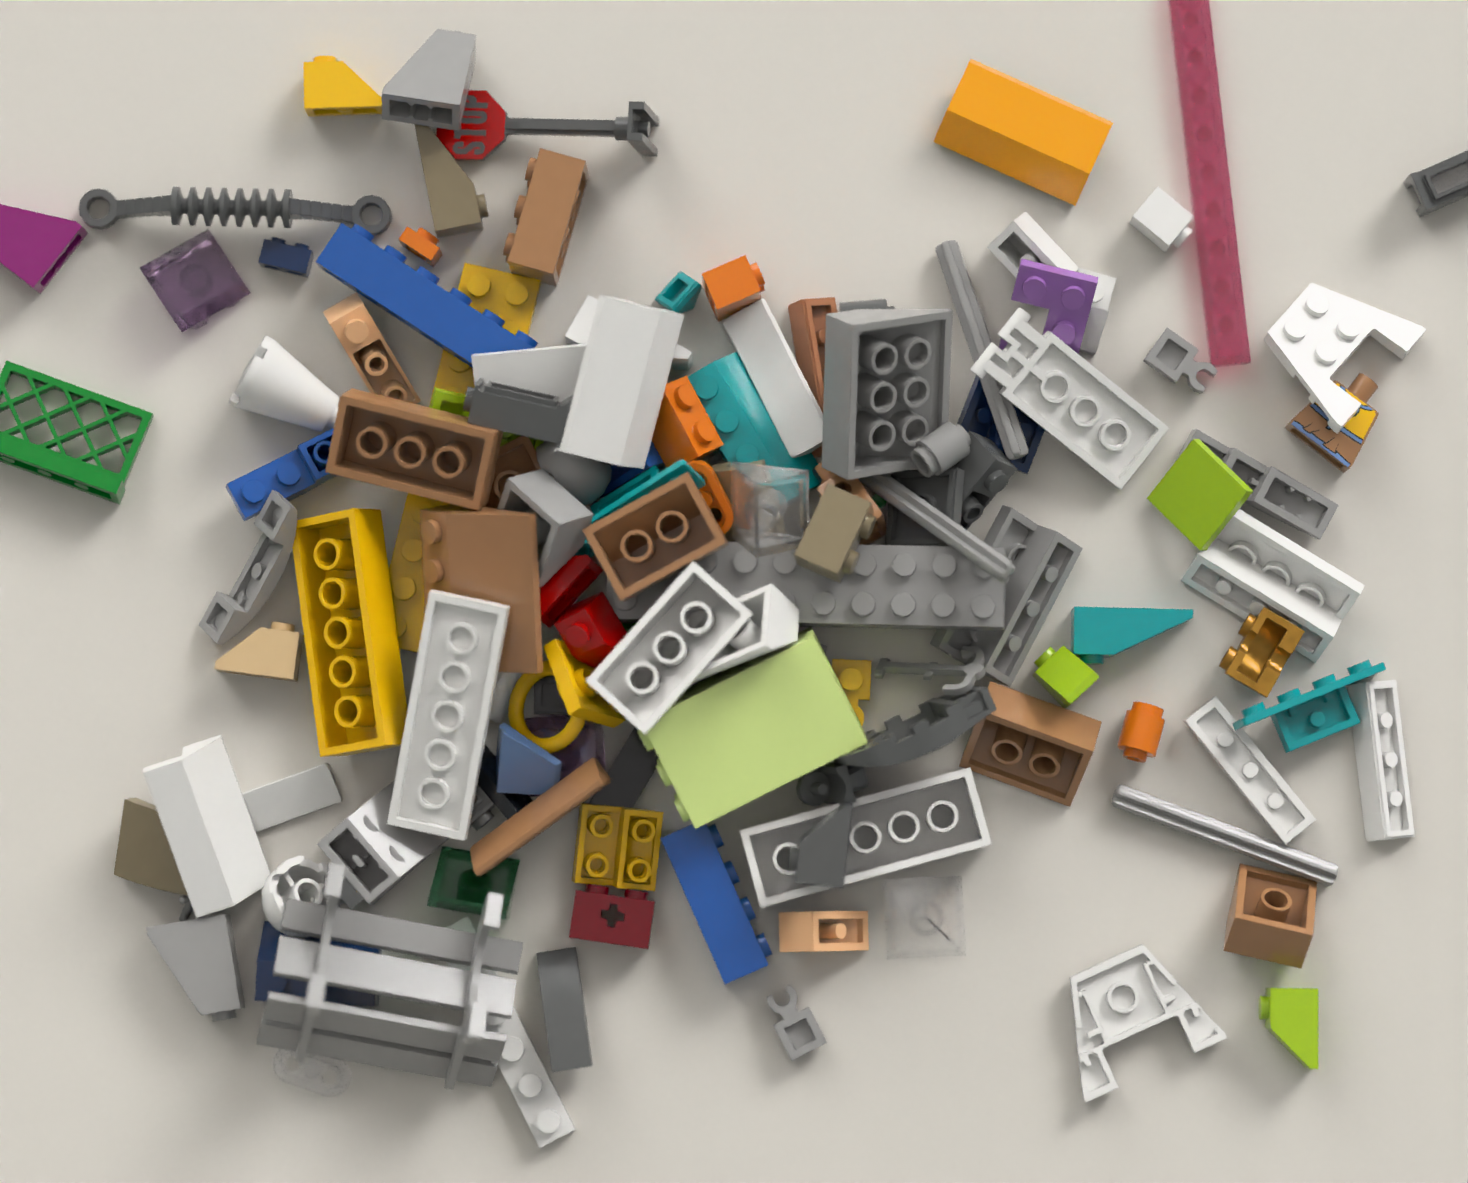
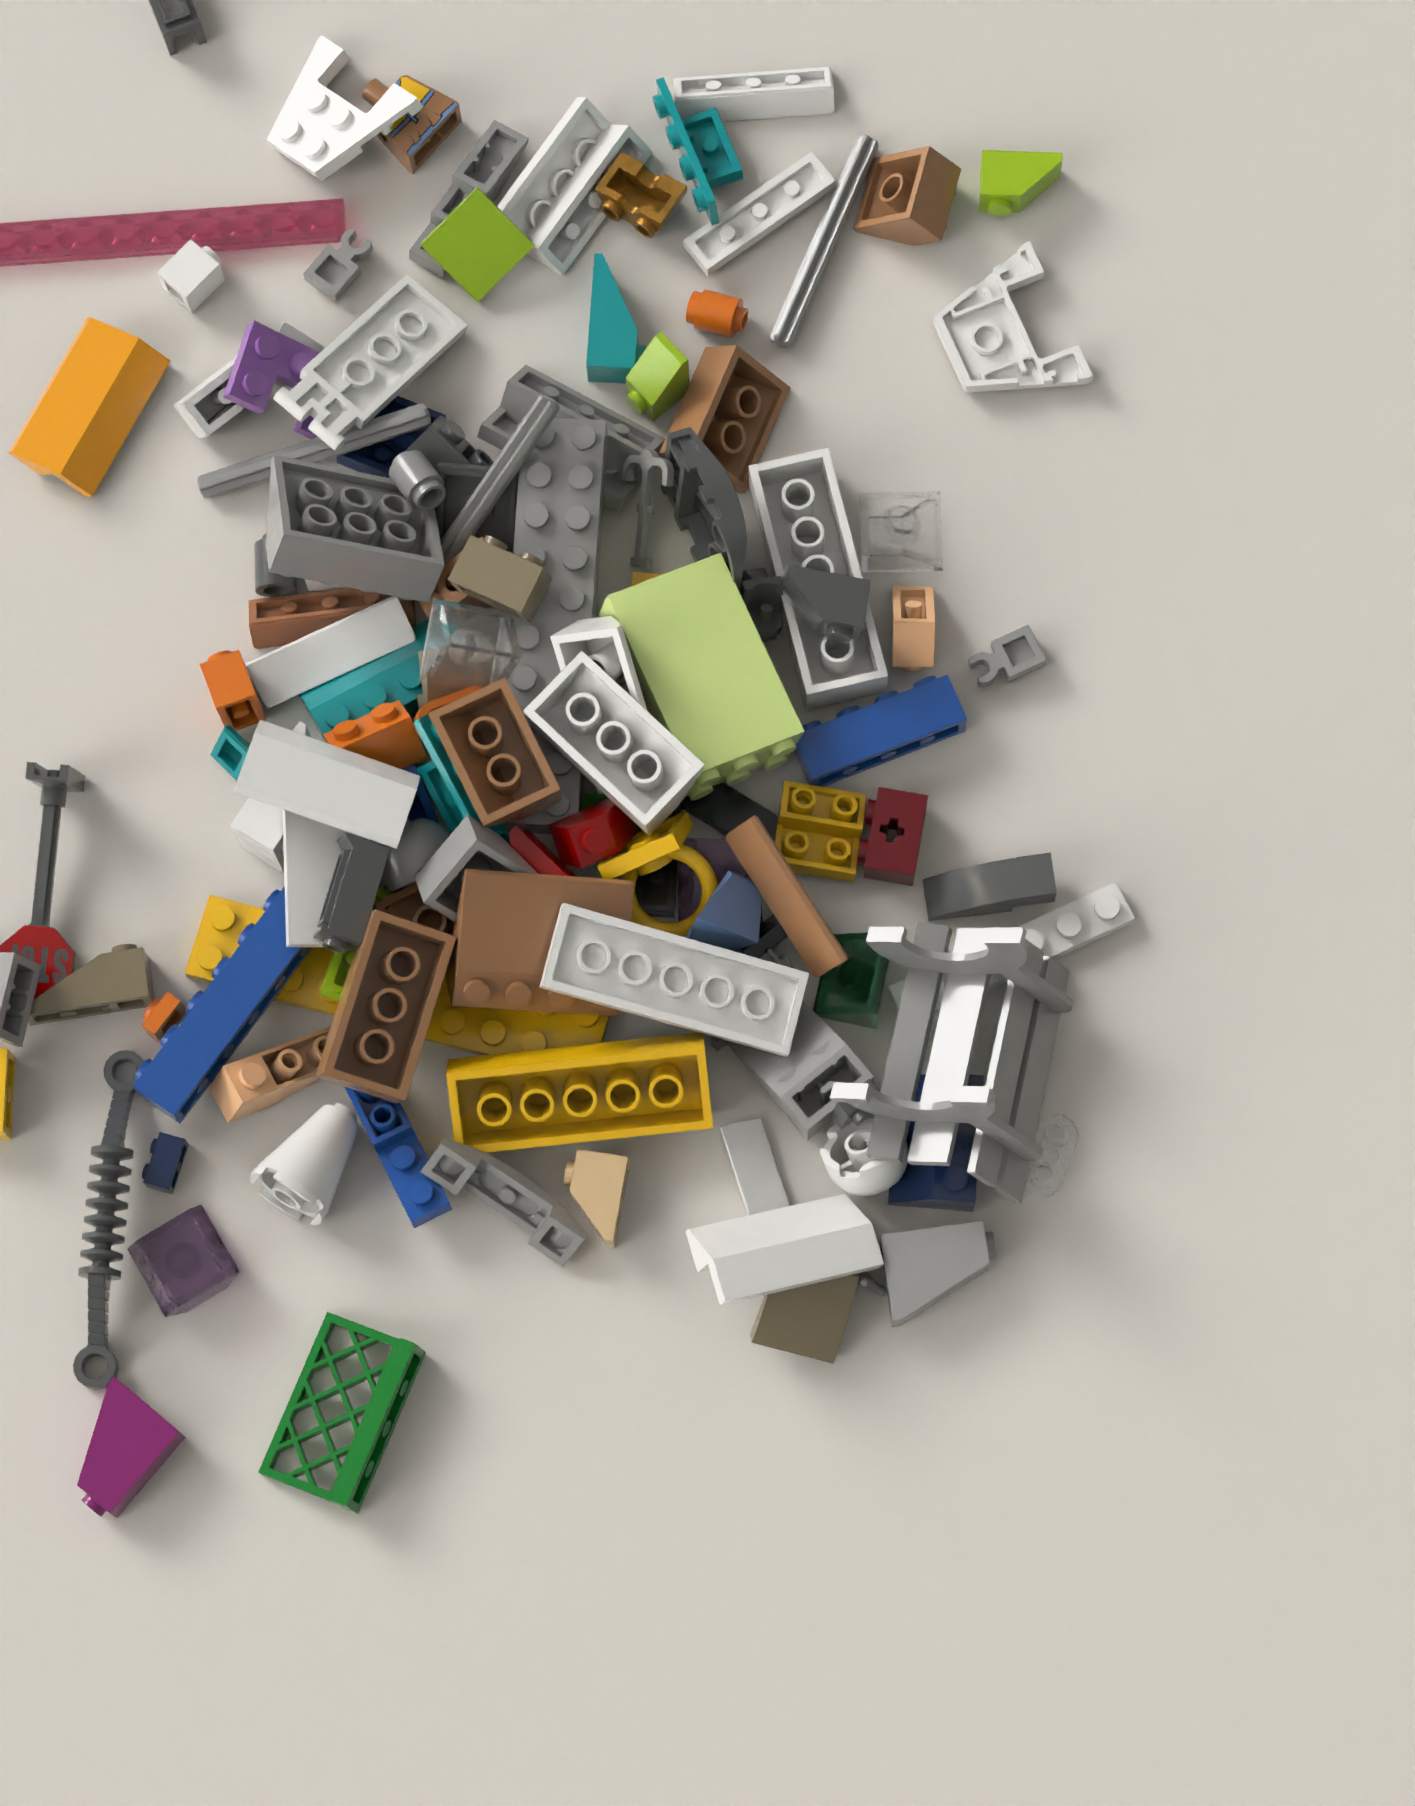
camera: 85 degrees left, 10 degrees down
medium nougat brick [503,148,589,287] -> none

